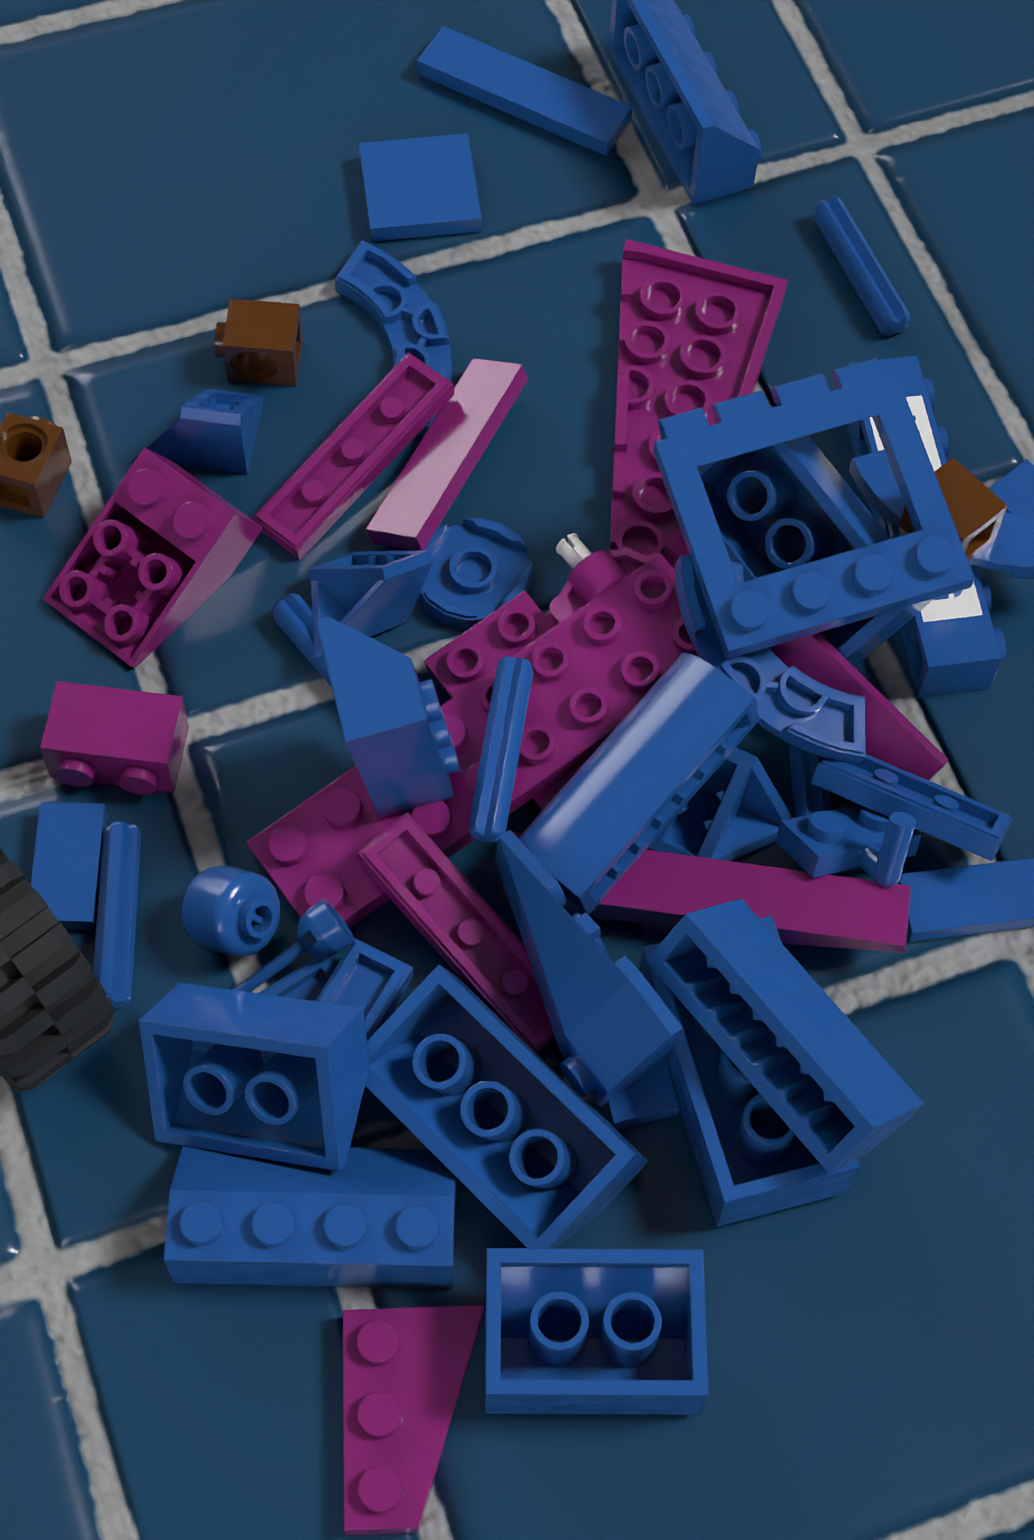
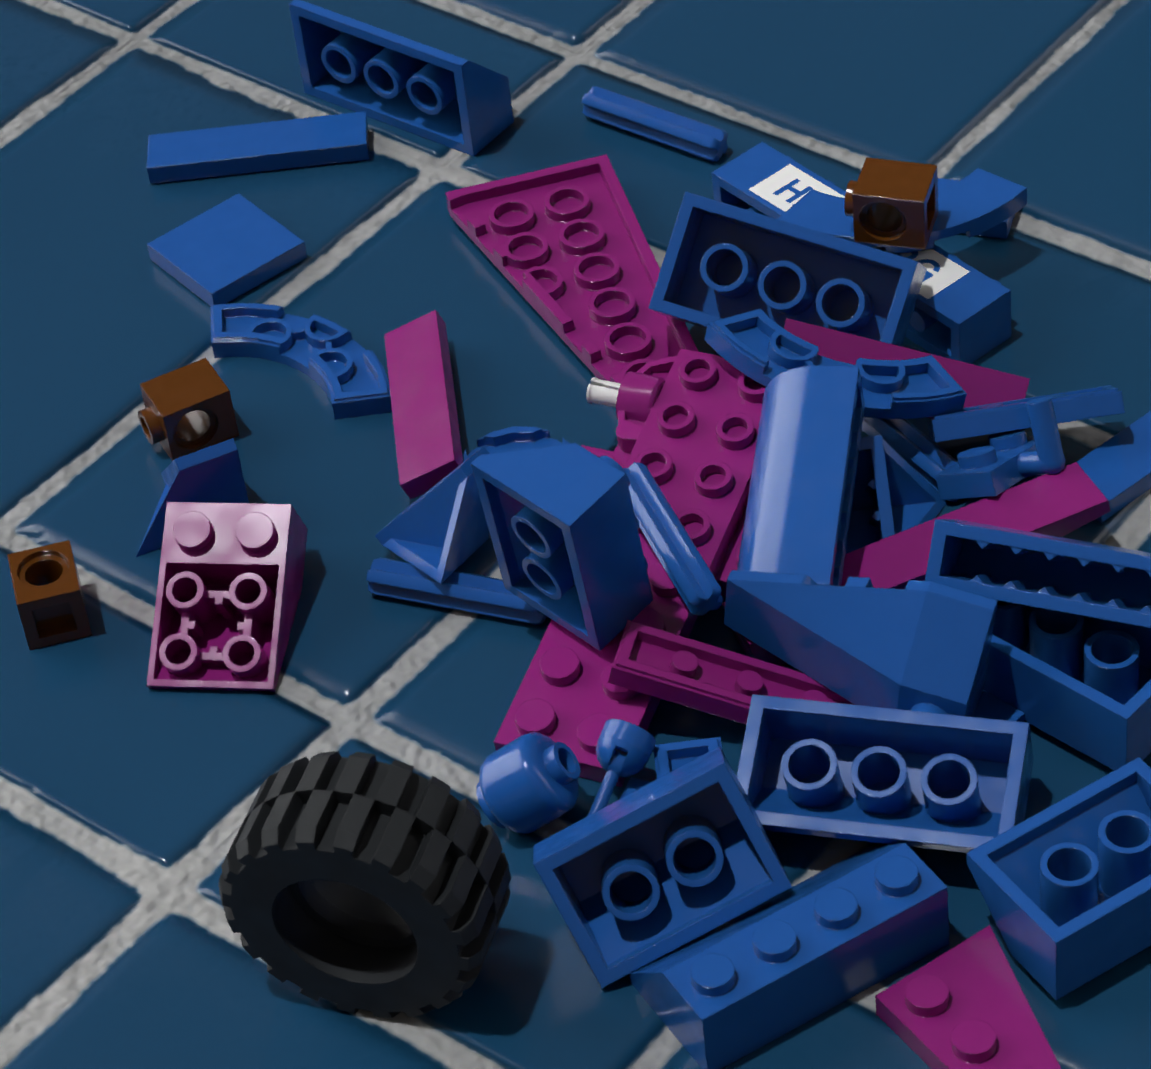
camera: 25 degrees left, 20 degrees down
magenta brick [40,681,189,795] -> none
magenta tile [252,352,455,560] -> none
blue hinge [653,358,975,660] -> none

